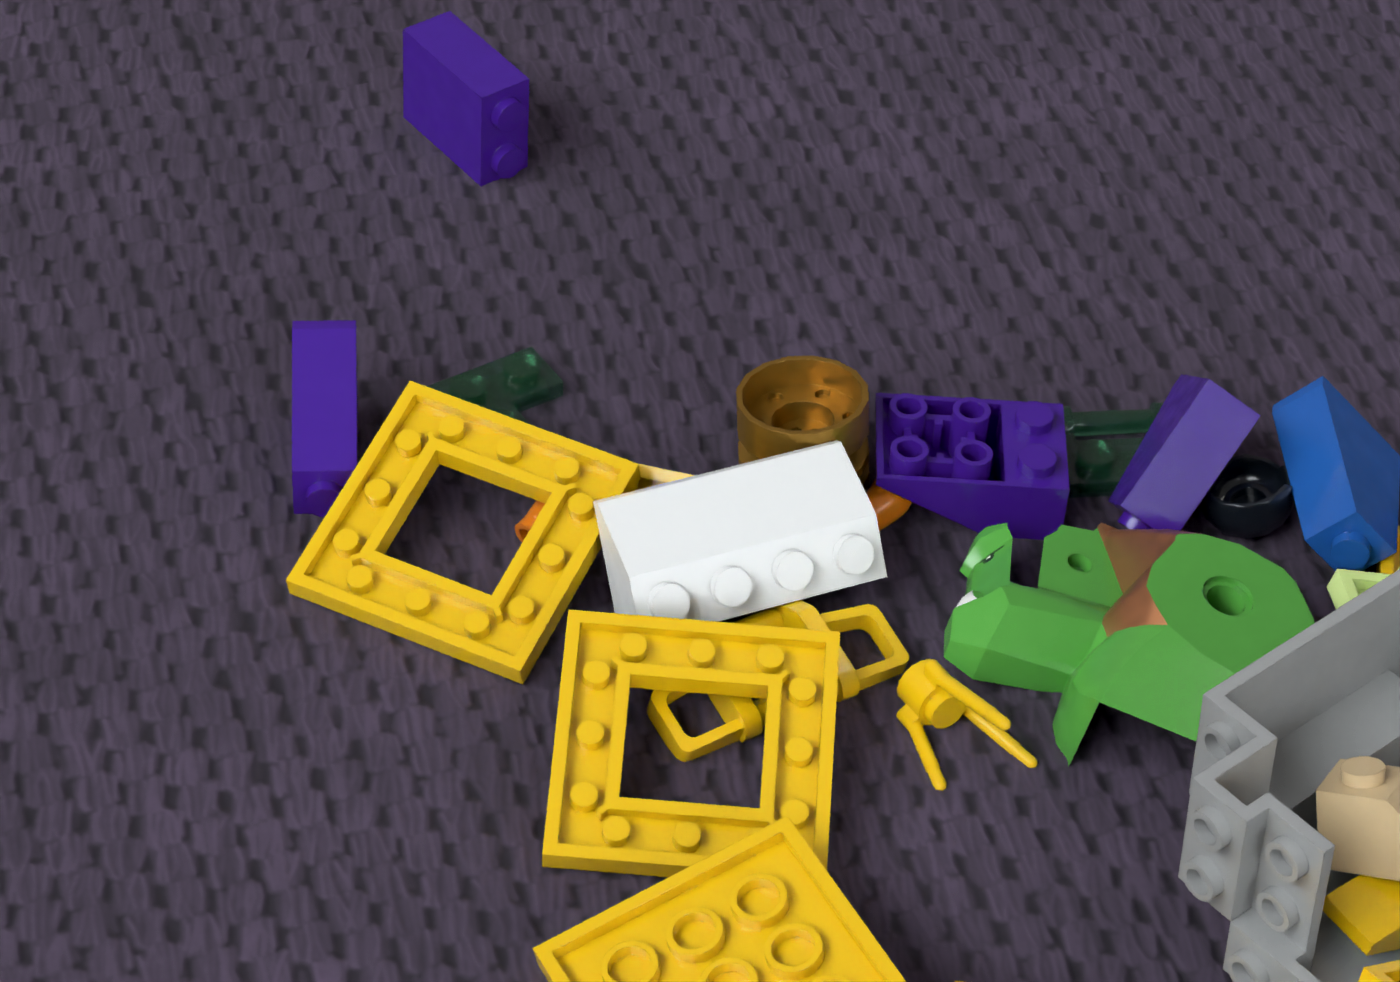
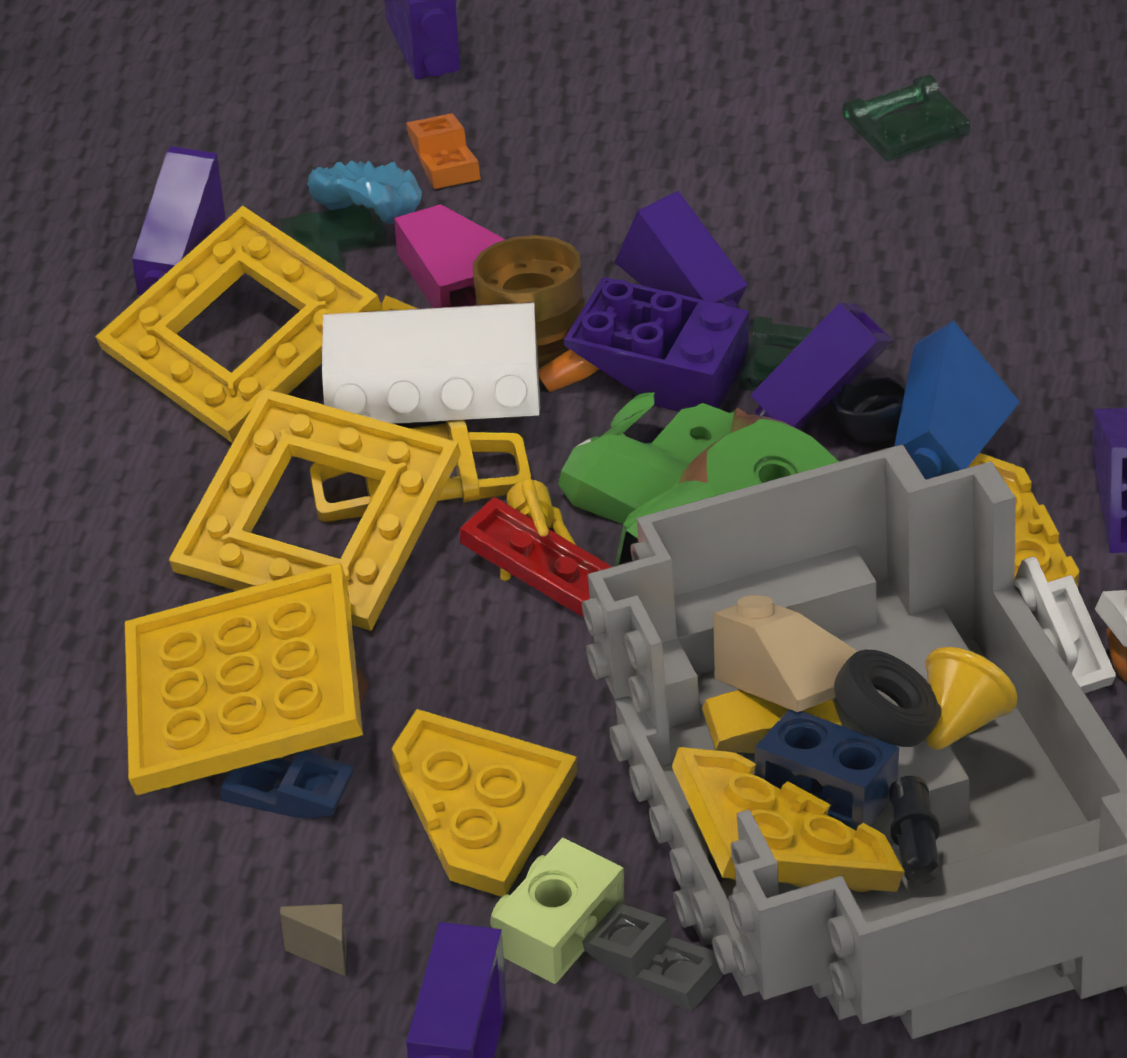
camera: 25 degrees right, 0 degrees up
none -> dark azure piece [307,160,422,224]
none -> dark pink slope [394,204,506,308]
none -> orange slope [406,113,481,189]
none -> red plate [460,497,612,618]
none -> dark purple slope [614,191,748,308]
none -> clear green plate [842,74,970,162]

